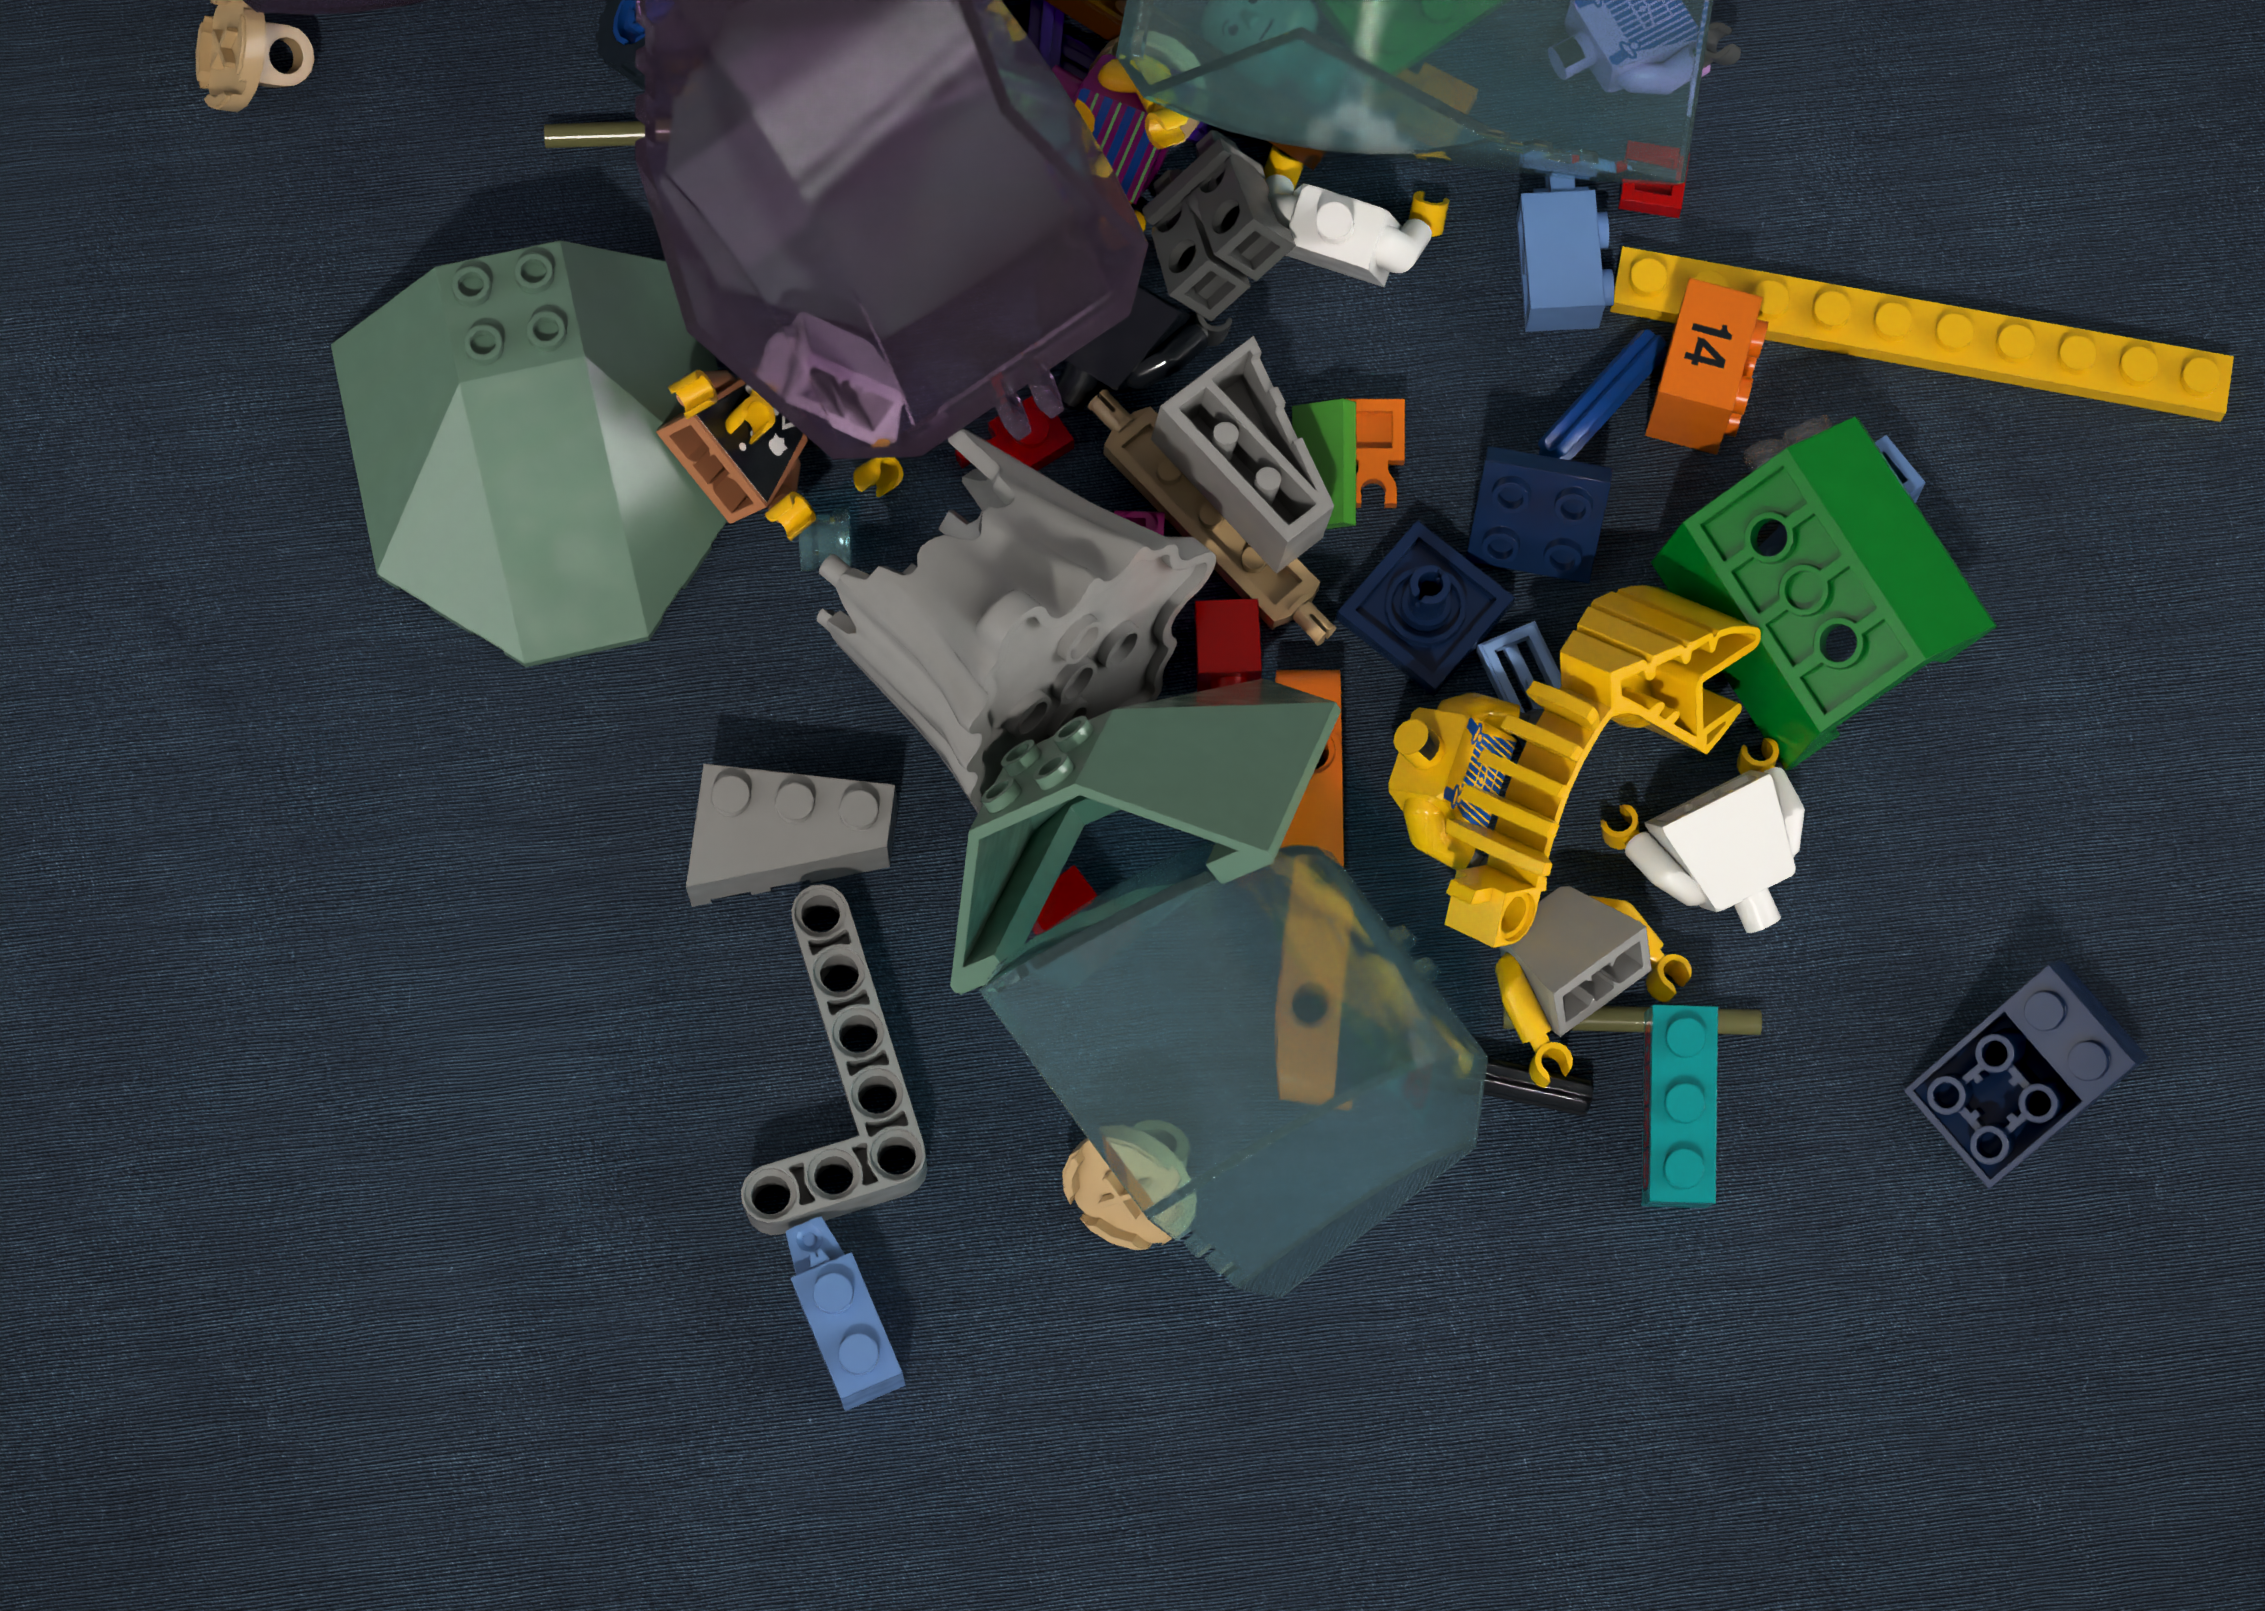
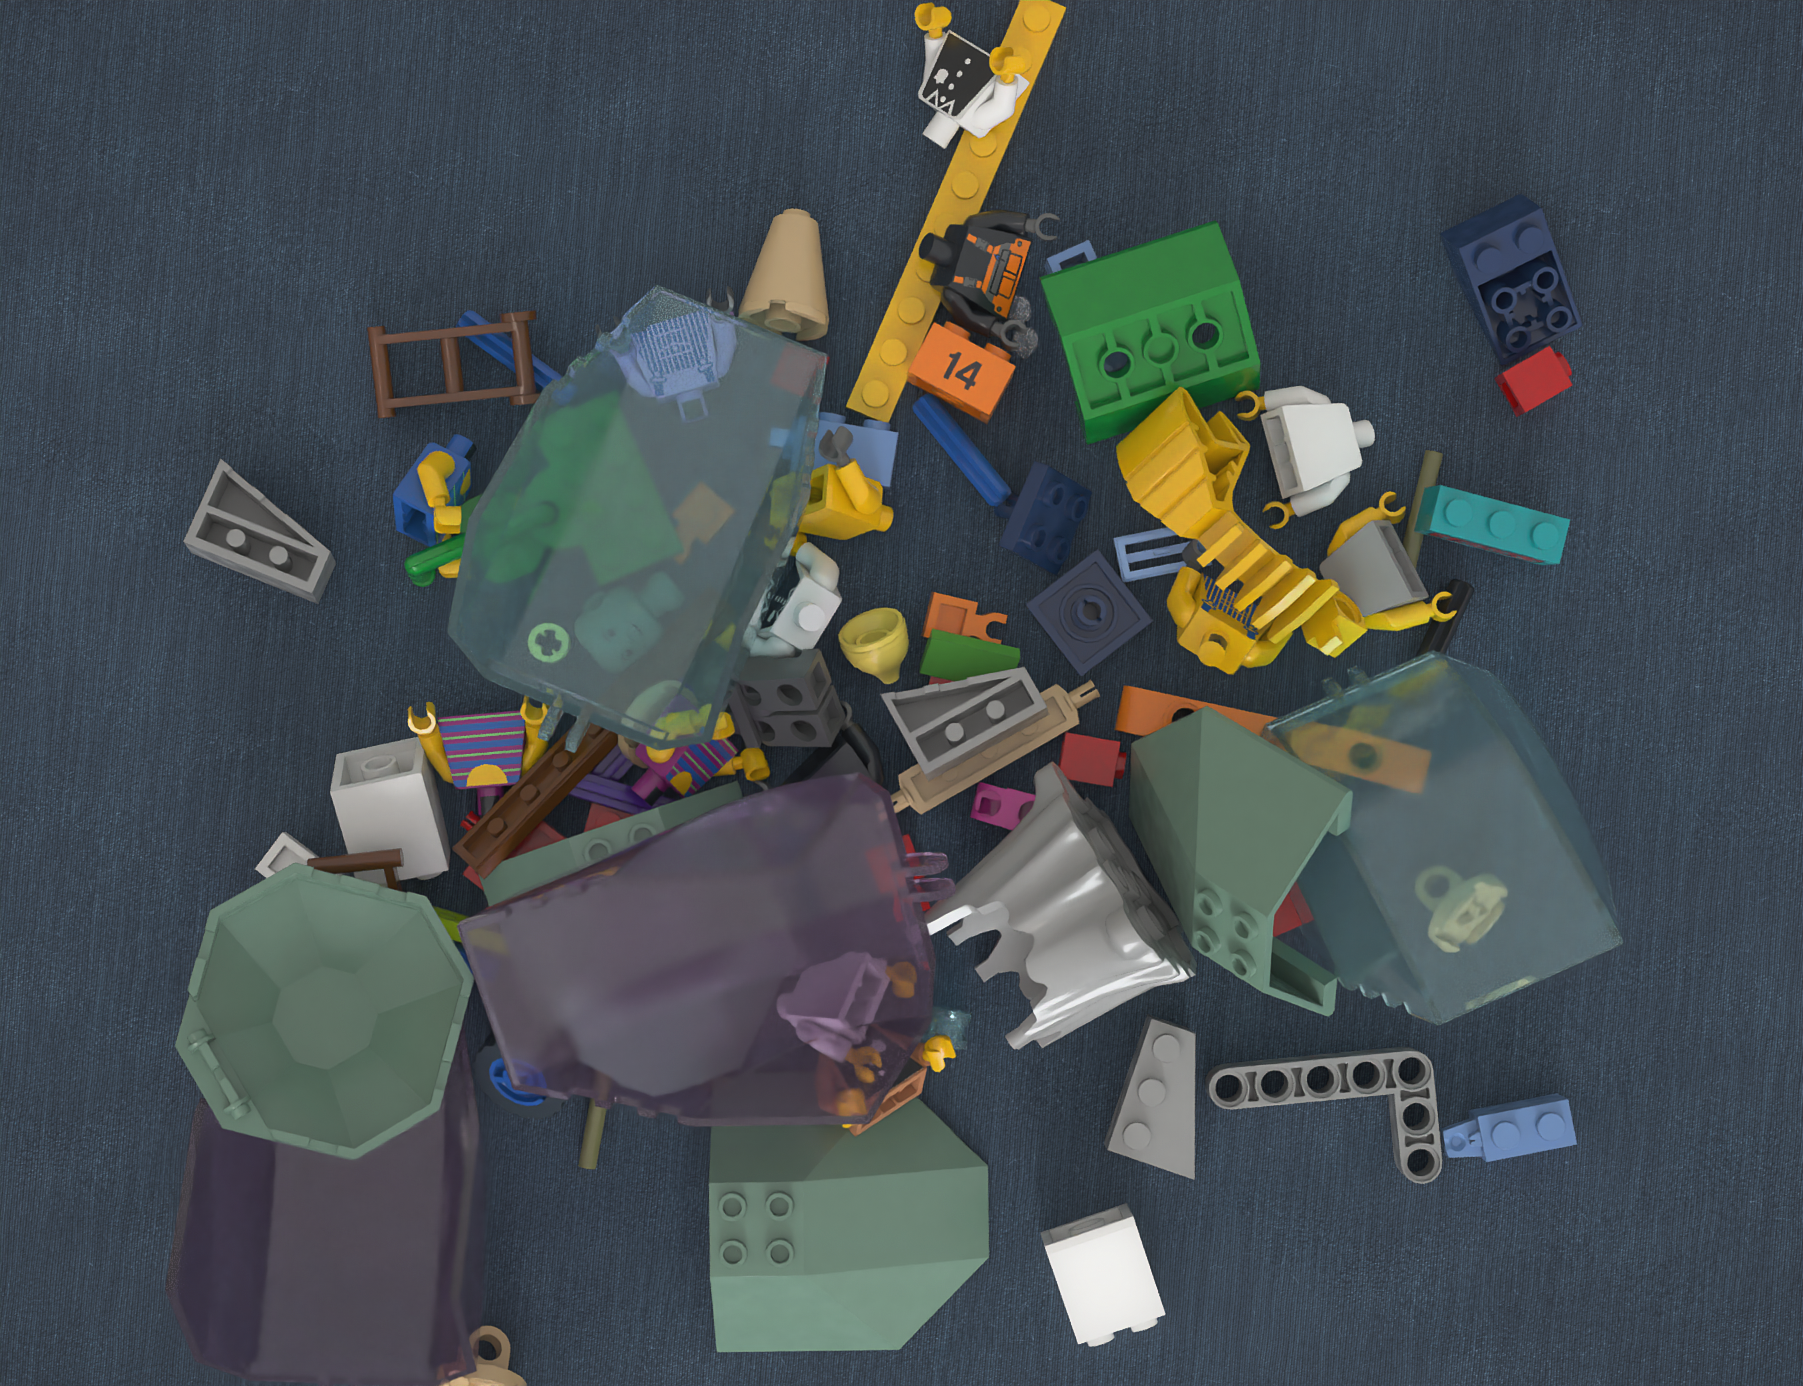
camera: 80 degrees left, 15 degrees up
none -> tan cone [738,209,829,341]
none -> yellow torso [757,426,893,540]
none -> light yellow helmet [838,607,909,684]
none -> torso [915,2,1030,149]
none -> torso [919,209,1060,352]
none -> white slope [1041,1203,1166,1347]
none -> red brick [1494,346,1573,417]

